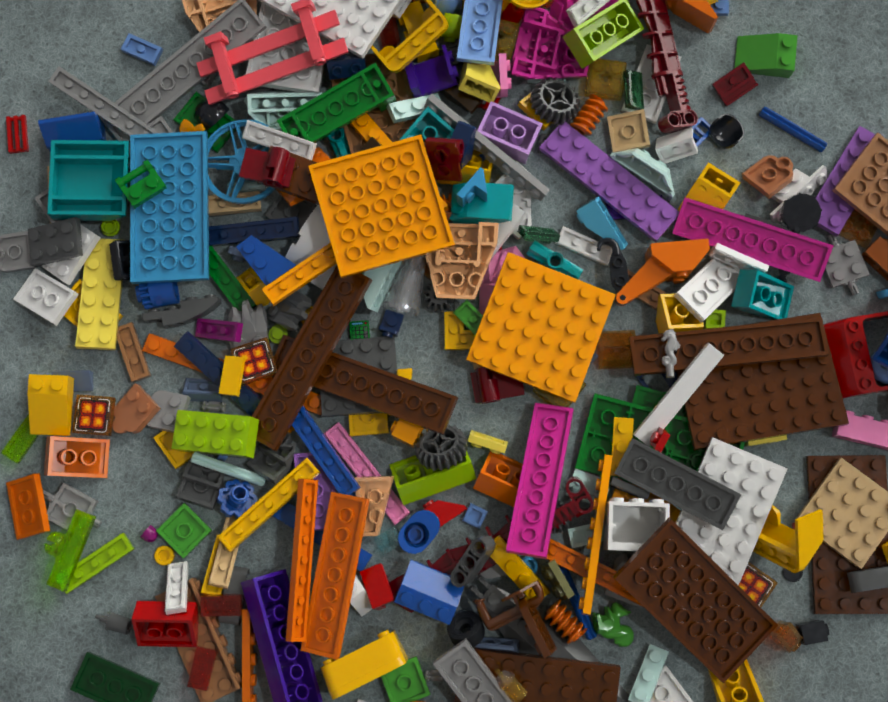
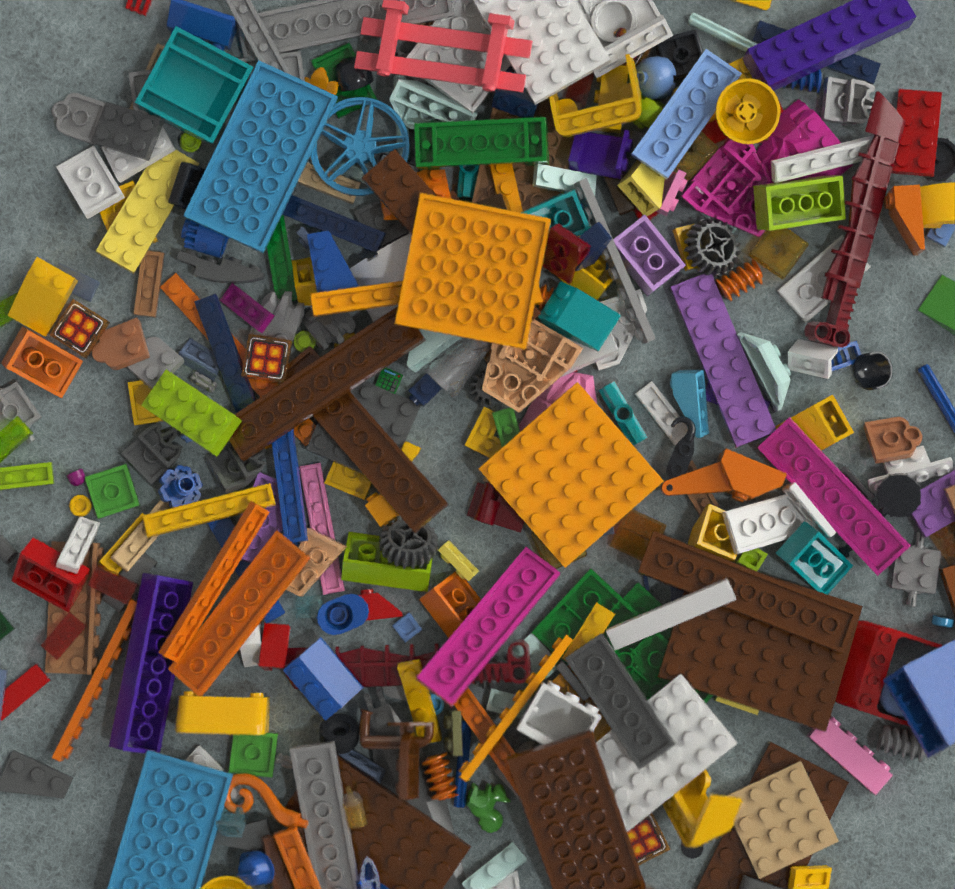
camera: 20 degrees right, 5 degrees up
green plate [114,159,167,209] -> none
light aqua axle [191,452,266,486] -> none
yellow tile [218,355,246,397] -> none
dark red piece [239,147,296,189] -> none
white tile [242,120,317,160] -> none
dark grey beam [450,535,496,587] -> none
dark azure slope [456,167,487,207] -> none
clear green plate [517,225,560,244] -> none
tan plate [607,109,651,153] -> none
clear green plate [623,69,644,110] -> none
red plate [650,427,670,452] -> none
light grey animal [661,328,681,378] -> none
dark red plate [711,62,758,107] -> none

